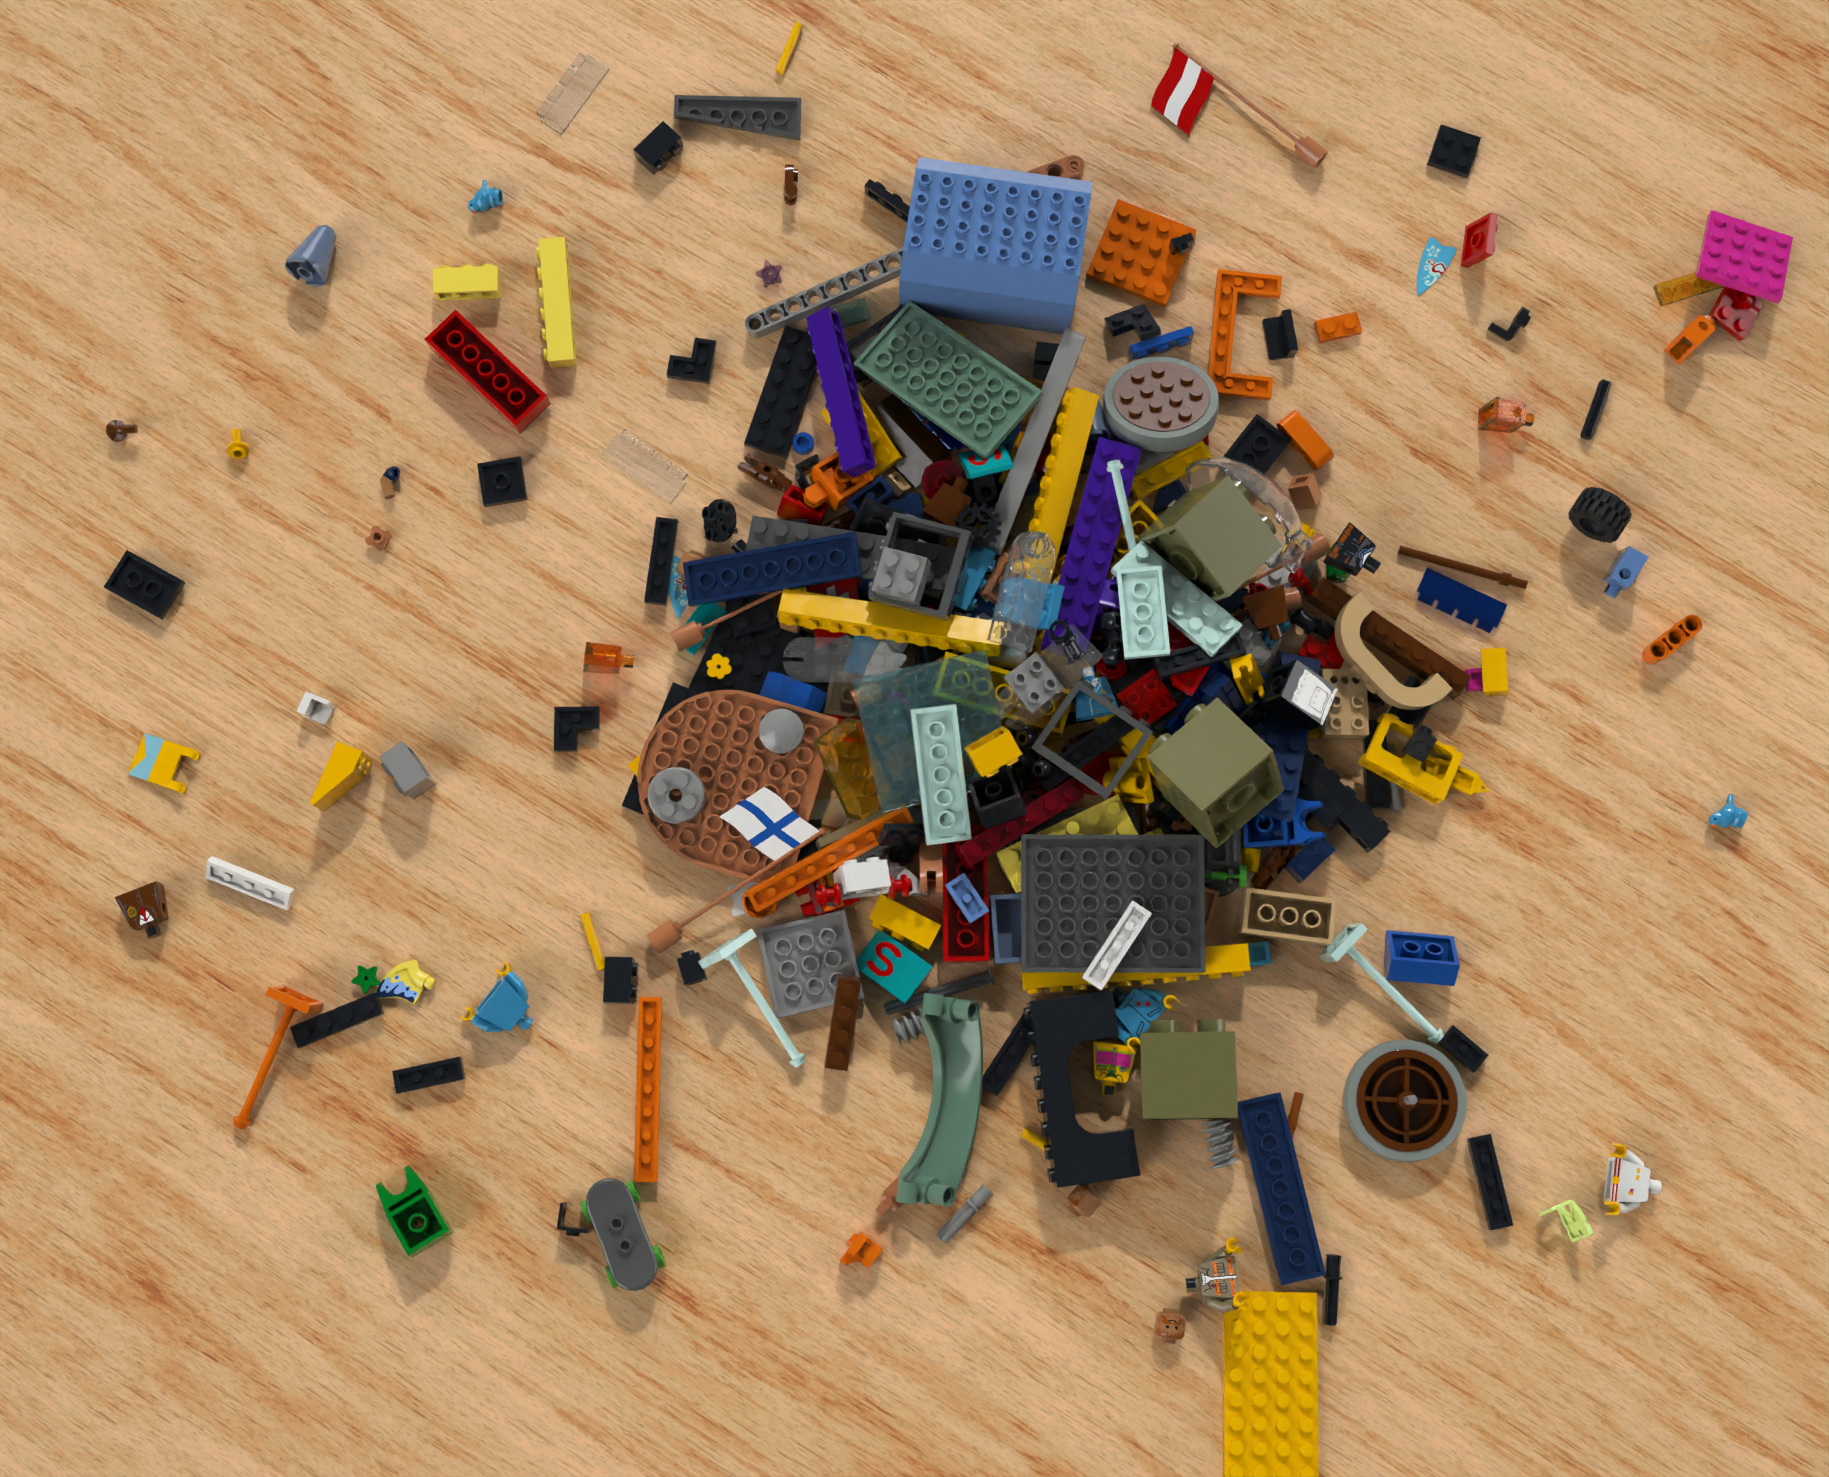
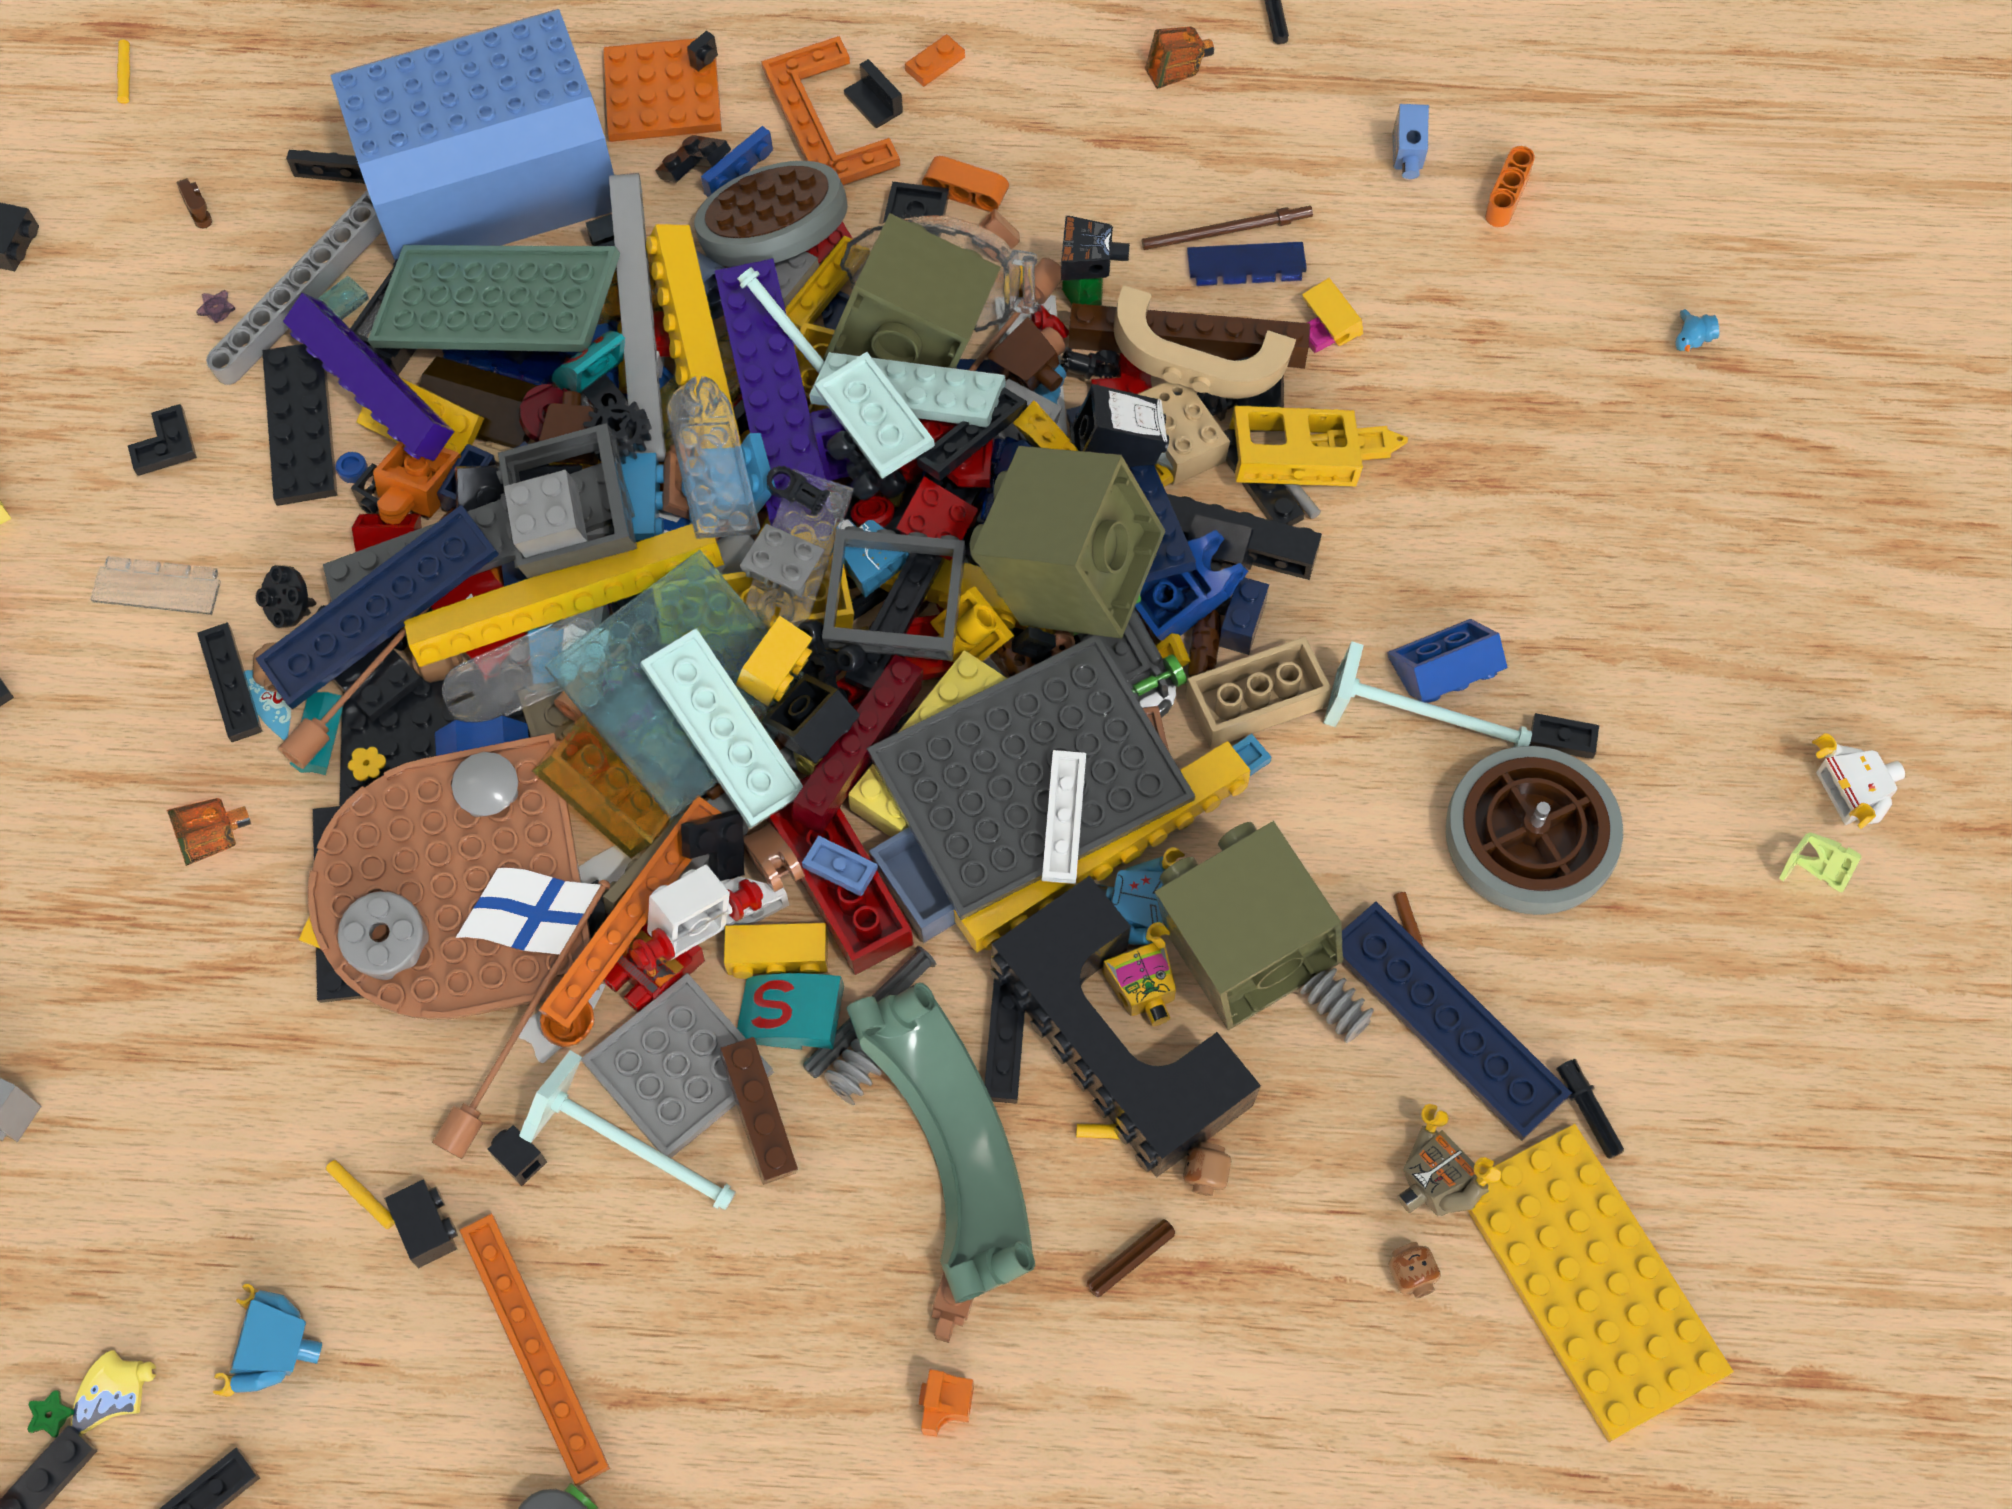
camera: 25 degrees left, 15 degrees down
black plate [554,706,600,752] -> none
dark grey wing [674,95,802,140] -> none
reddish brown hinge [737,453,792,493] -> none
light grey axle [937,1184,993,1243] -> none
black bracket [1402,725,1437,763] -> none
black plate [1467,1134,1513,1230] -> none
black tyre [1568,487,1632,543] -> none
none -> reddish brown axle [1087,1219,1175,1297]

